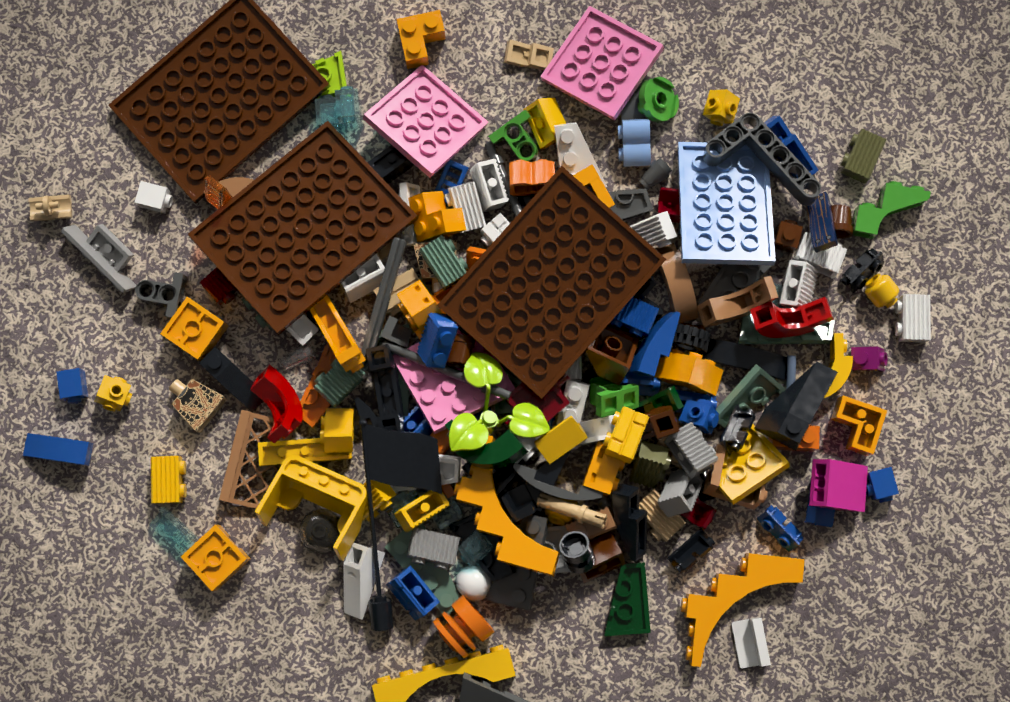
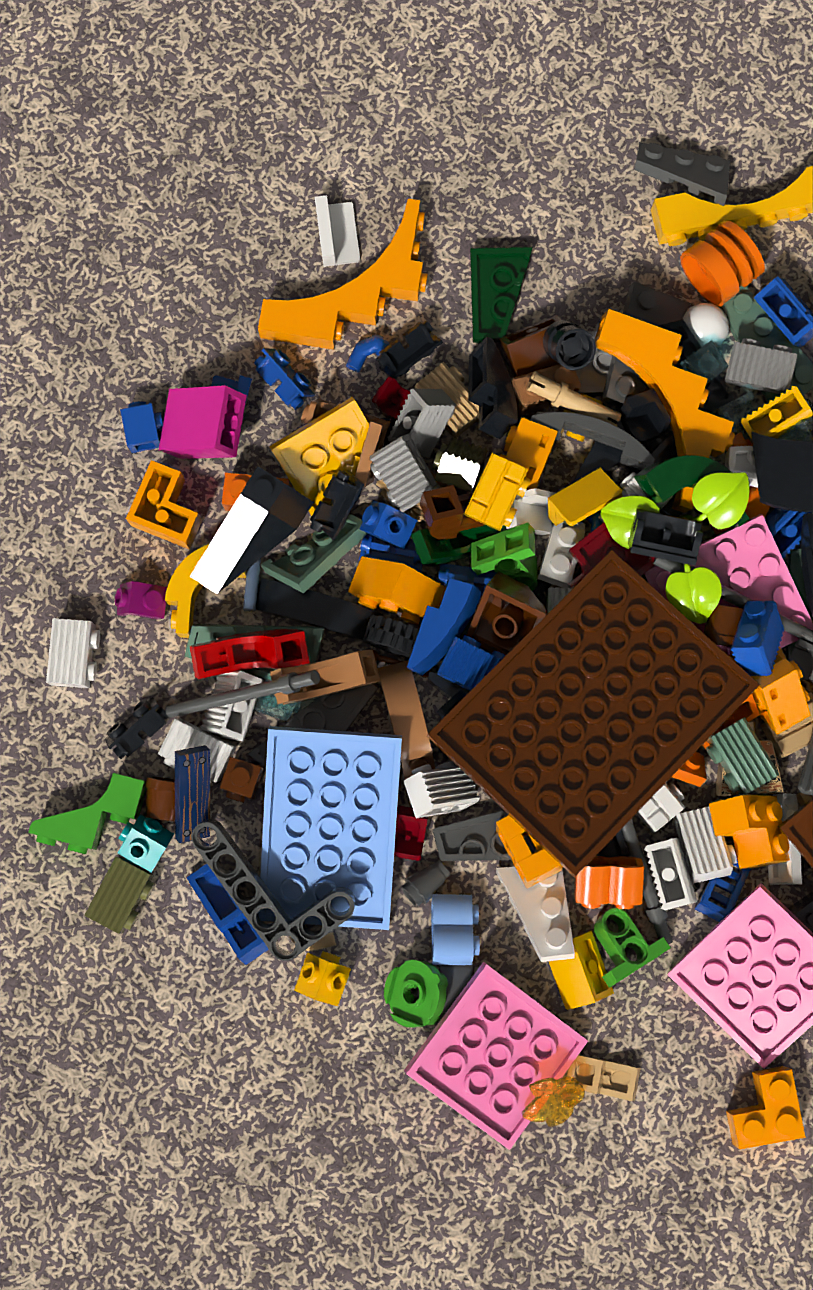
camera: 175 degrees left, 0 degrees up
yellow head [865,274,899,308] -> none
none -> teal brick [117,814,174,873]
none -> dark grey bar [166,671,320,718]
none -> blue arm [346,334,389,373]
none -> clear yellow plate [522,1076,585,1127]
none -> black hinge [628,508,703,566]

